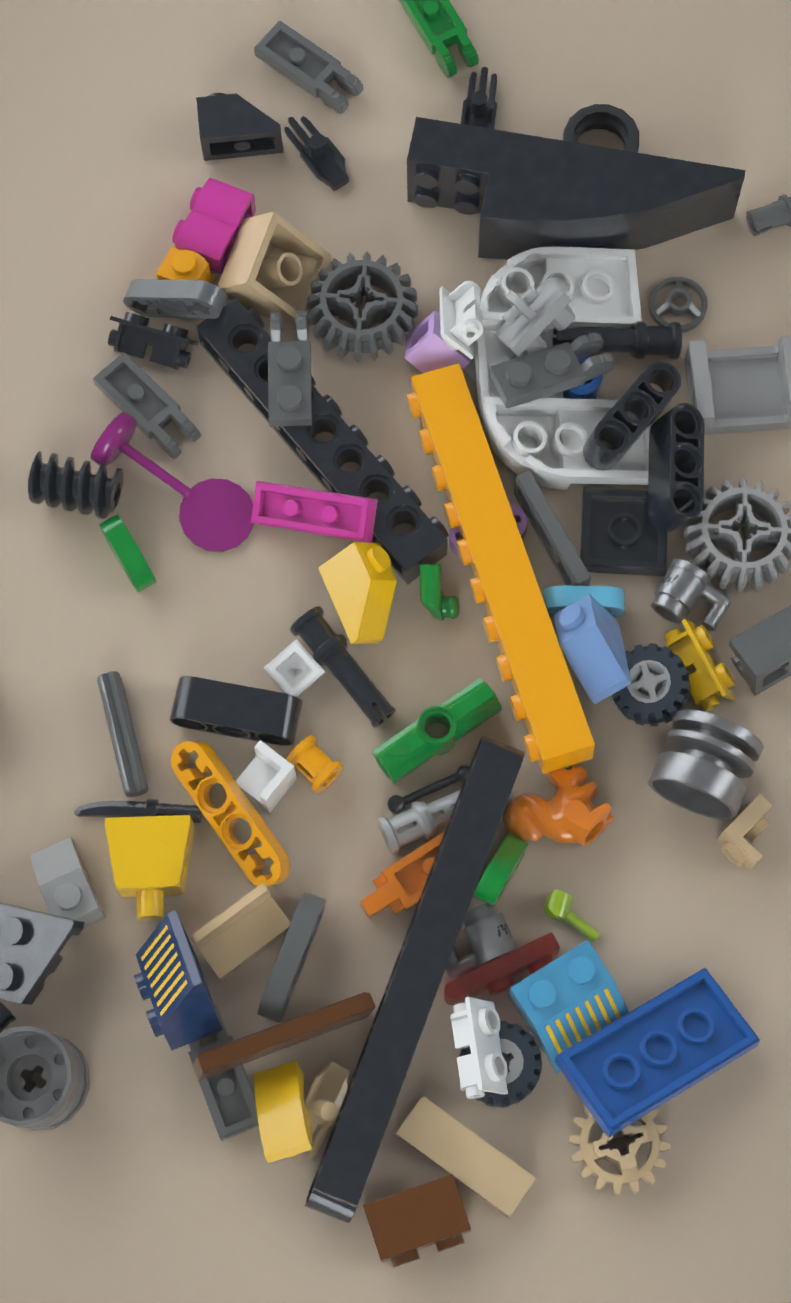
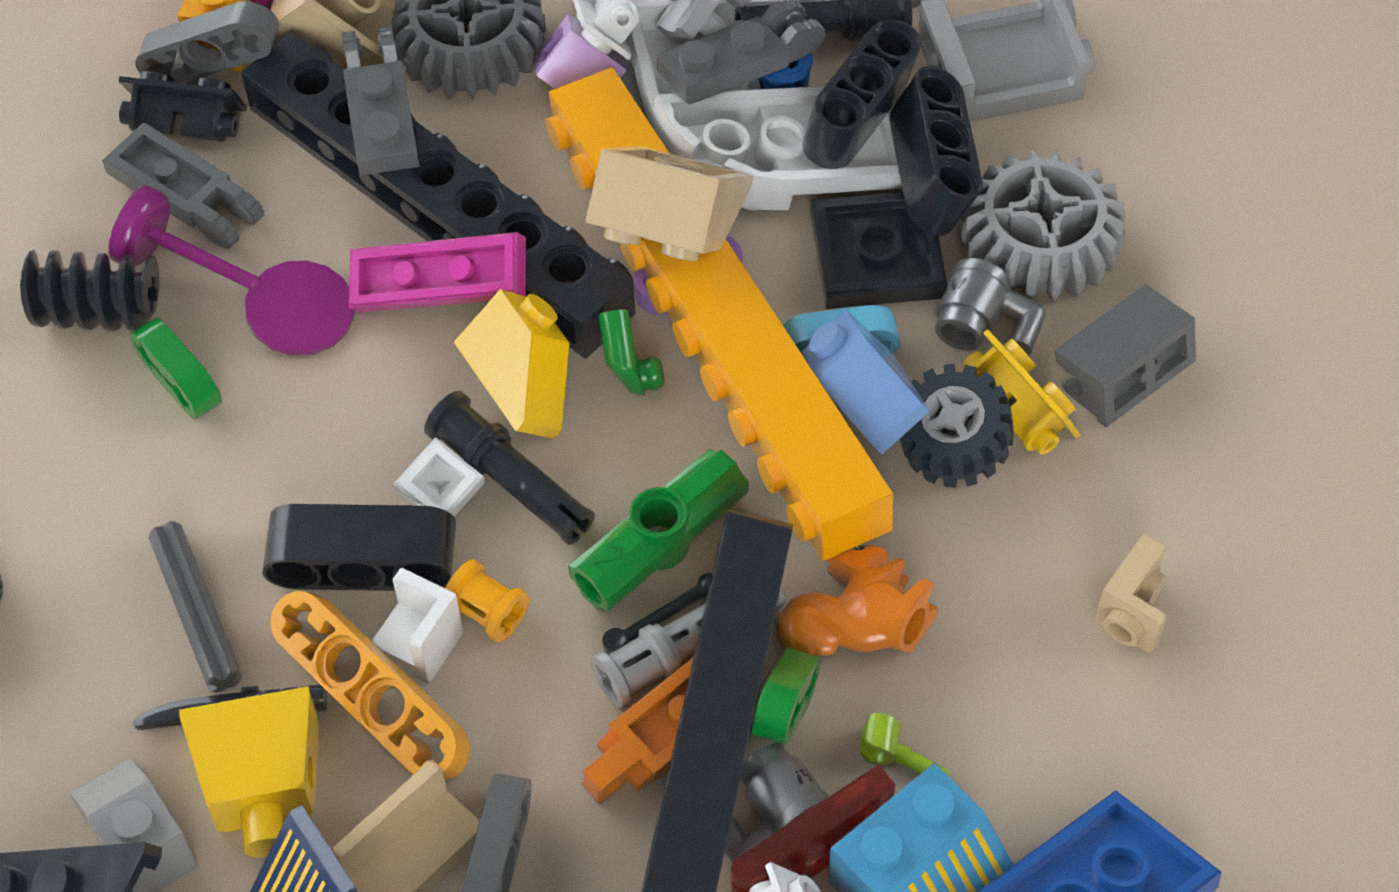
camera: 10 degrees left, 15 degrees down
dark grey tile [514,470,591,586] -> none
flat silver wheel [648,709,764,820] -> none
none -> tan slope [585,146,754,261]

